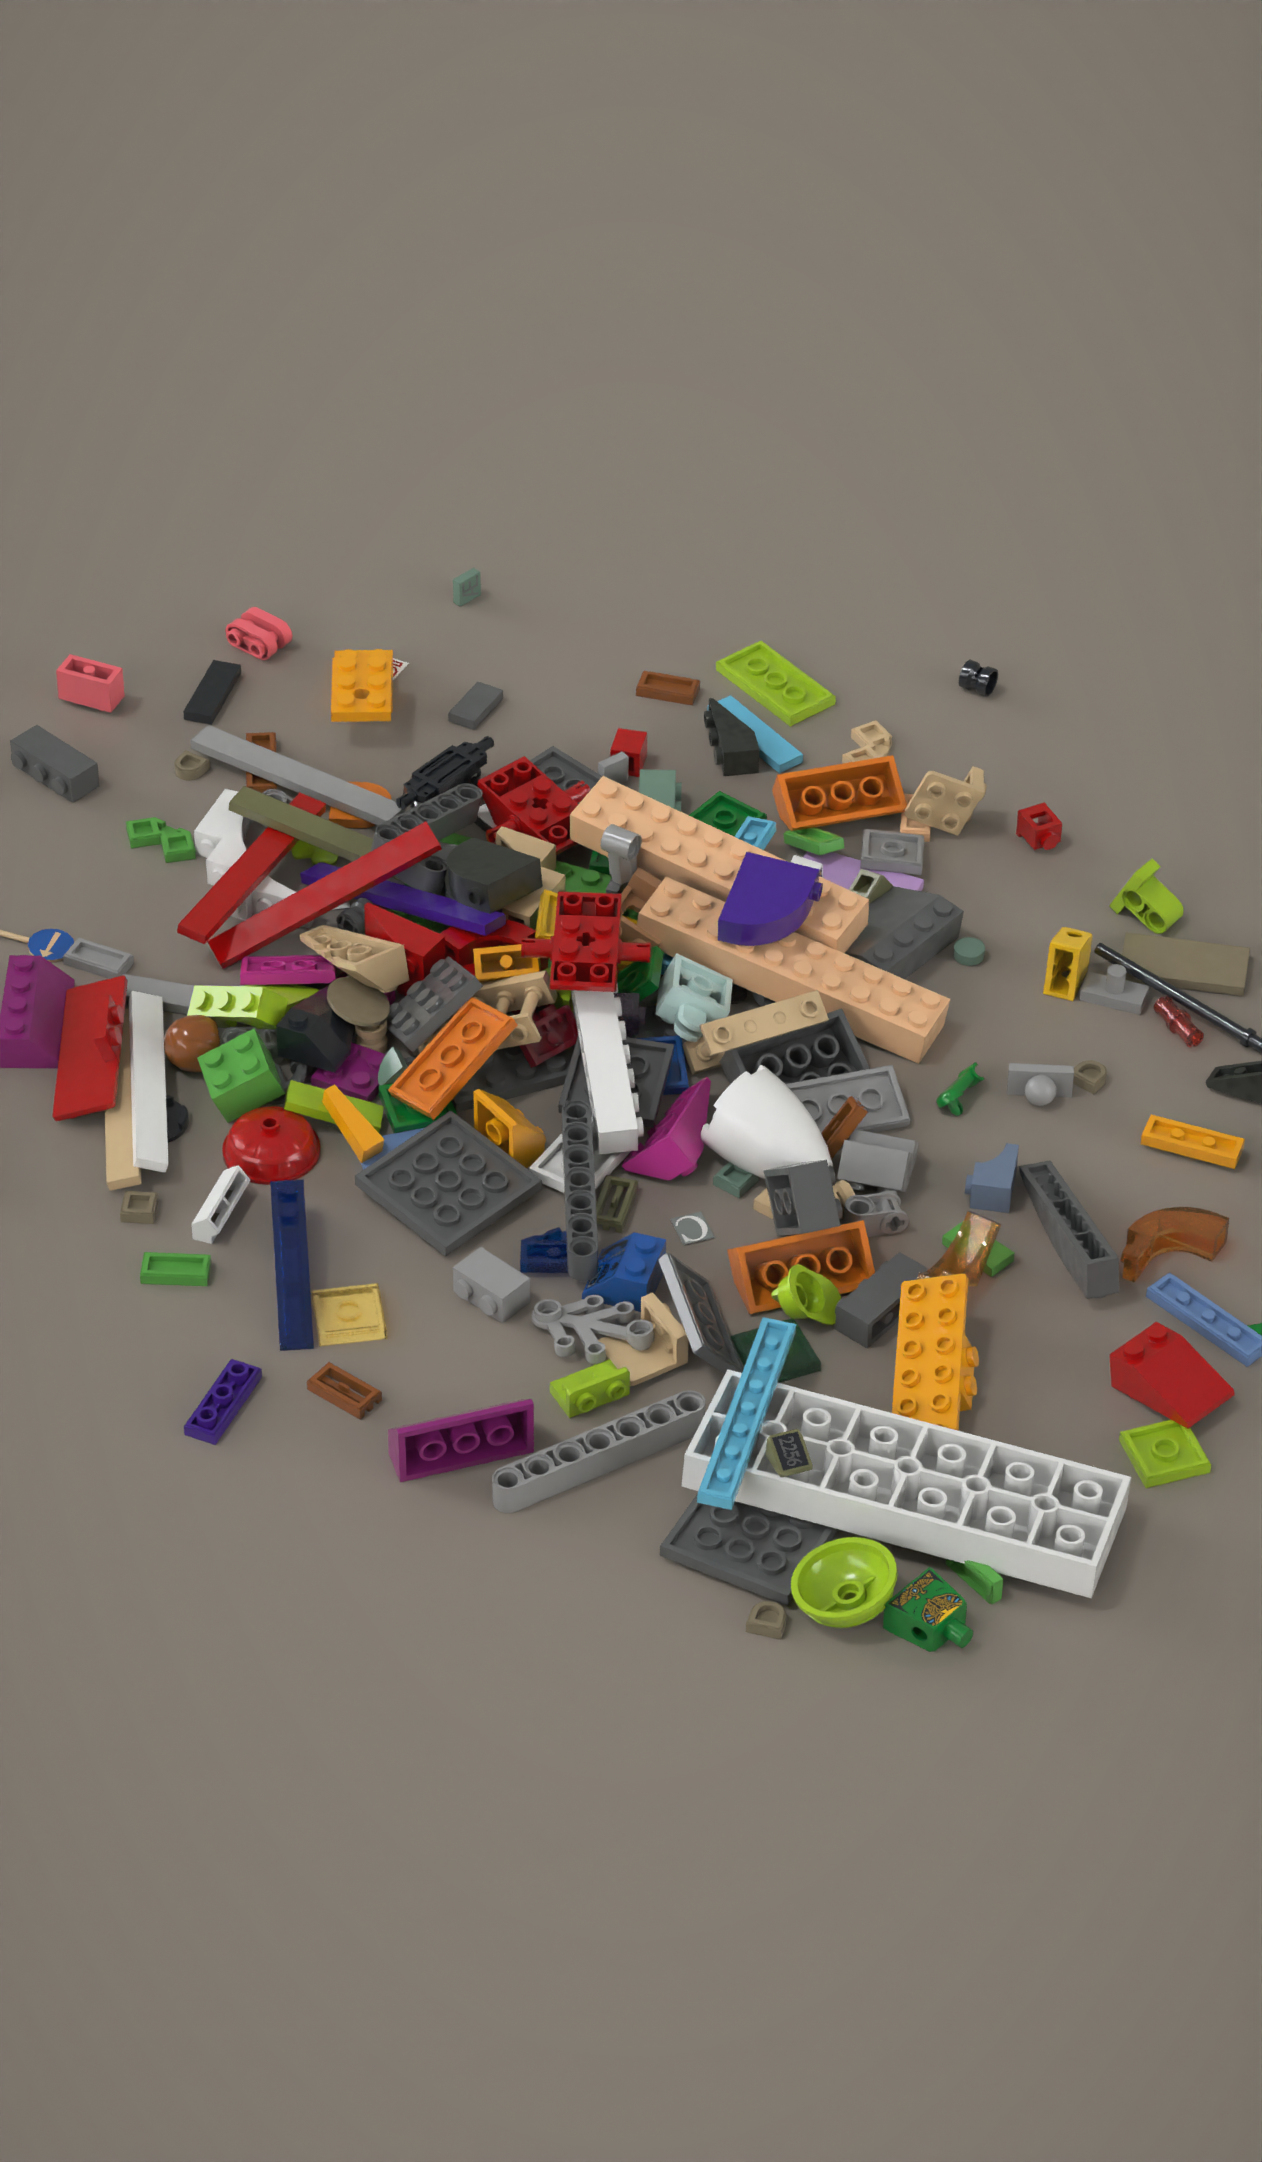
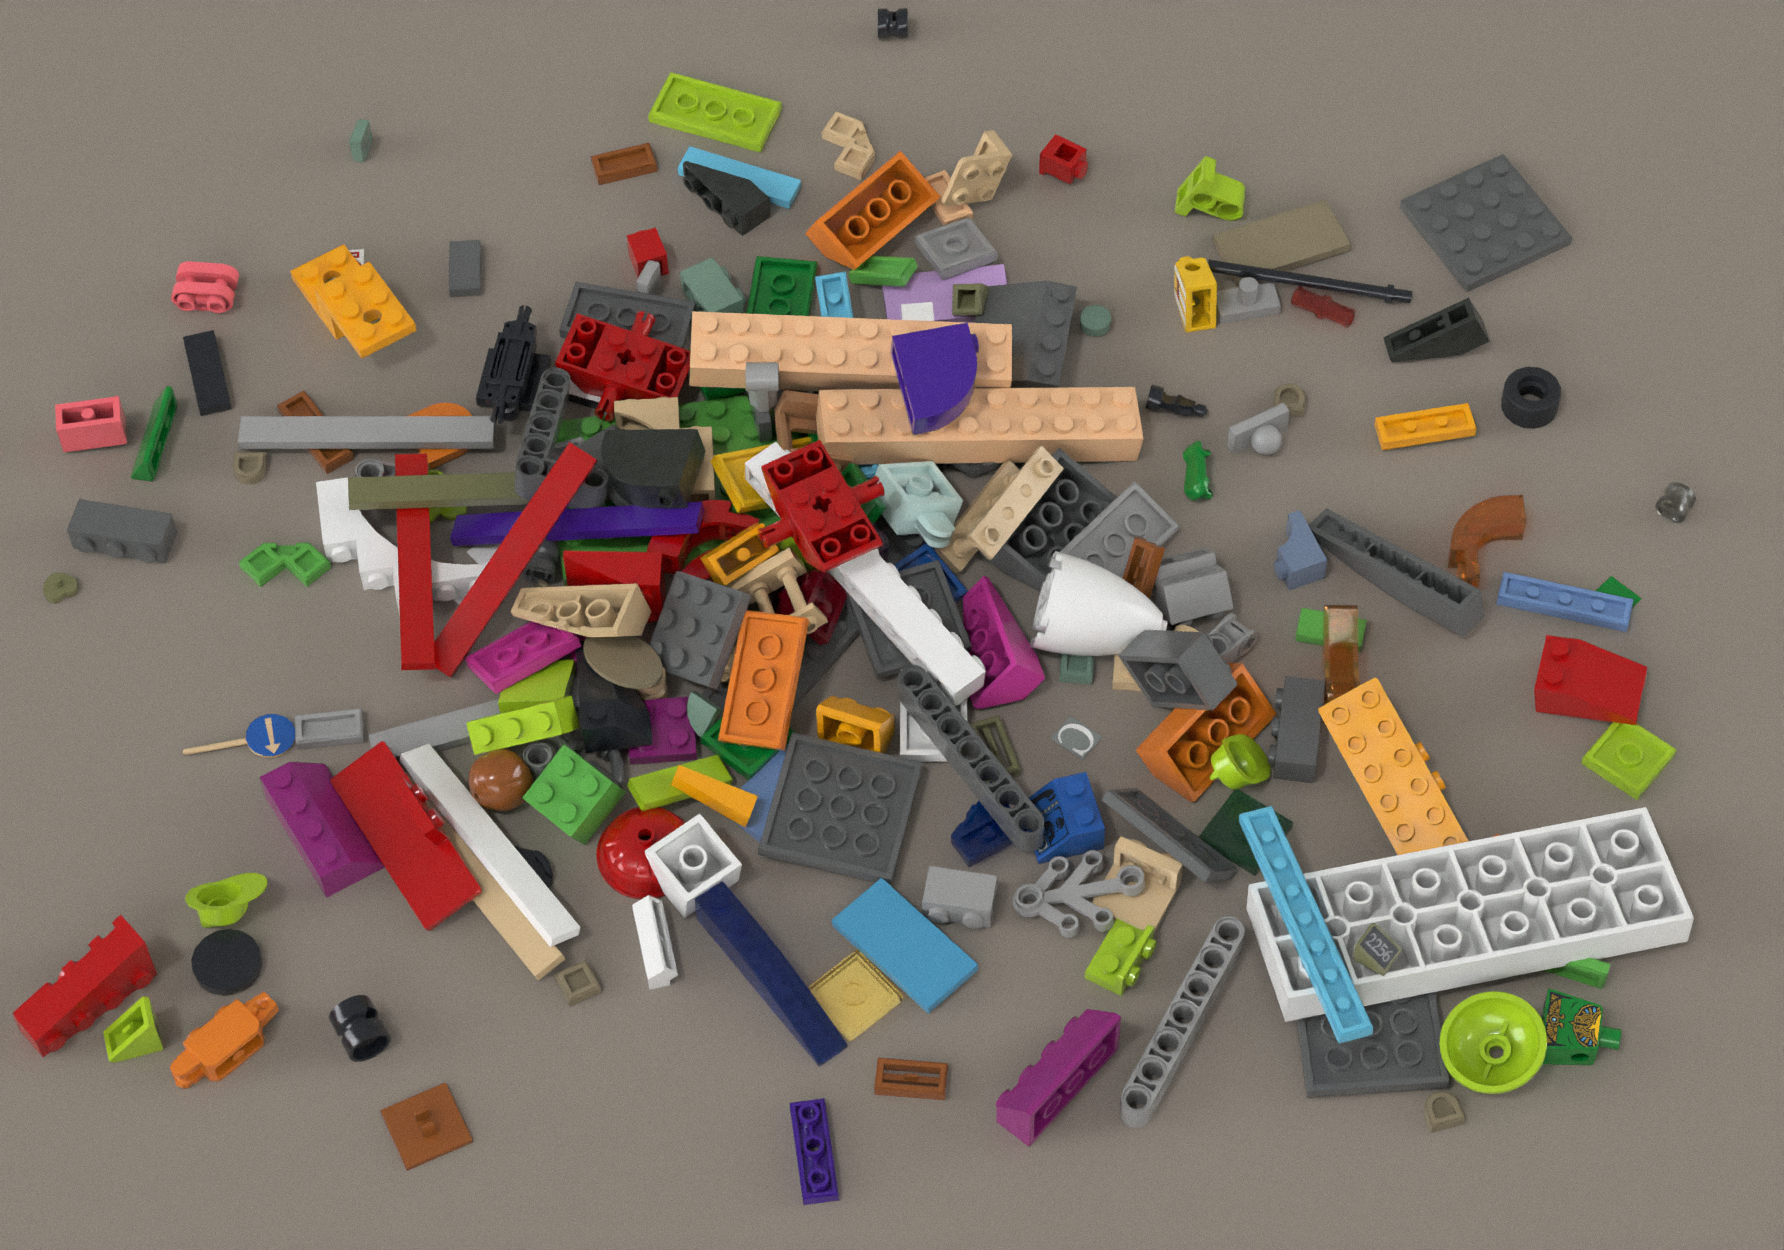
camera: 30 degrees left, 15 degrees up
bright green tile [140,1252,211,1287] -> none
none -> green slope [131,386,178,482]
none -> white slope [645,814,742,918]
none -> dark azure tile [832,878,978,1014]
none -> black piece [1145,384,1208,418]

